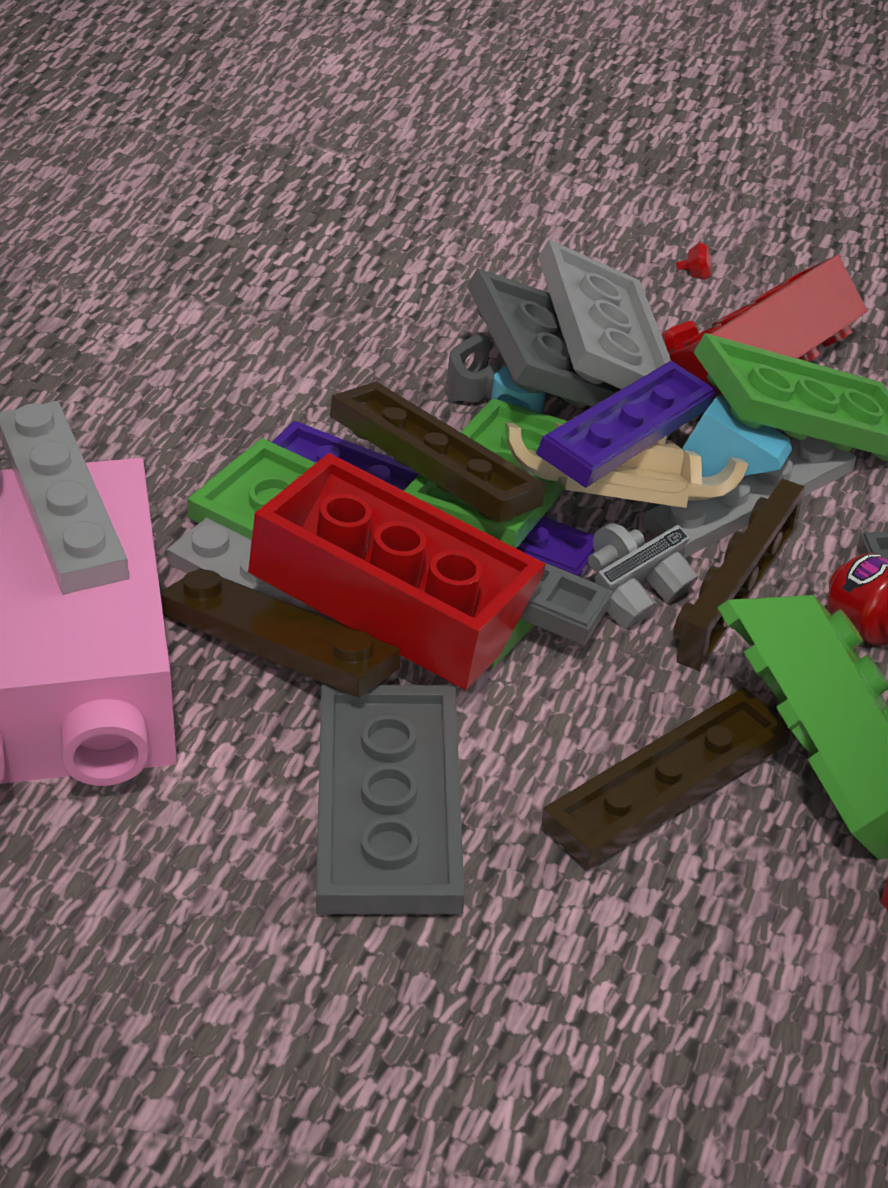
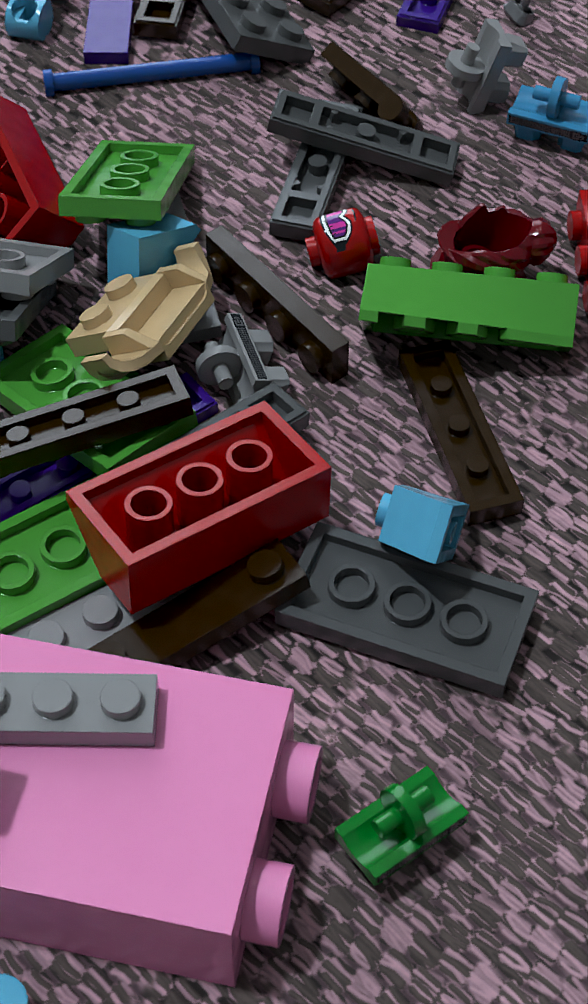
camera: 65 degrees left, 10 degrees up
dark purple tile [536,361,717,488] -> none
none -> green hips [334,765,469,887]
none -> medium azure slope [375,485,469,564]

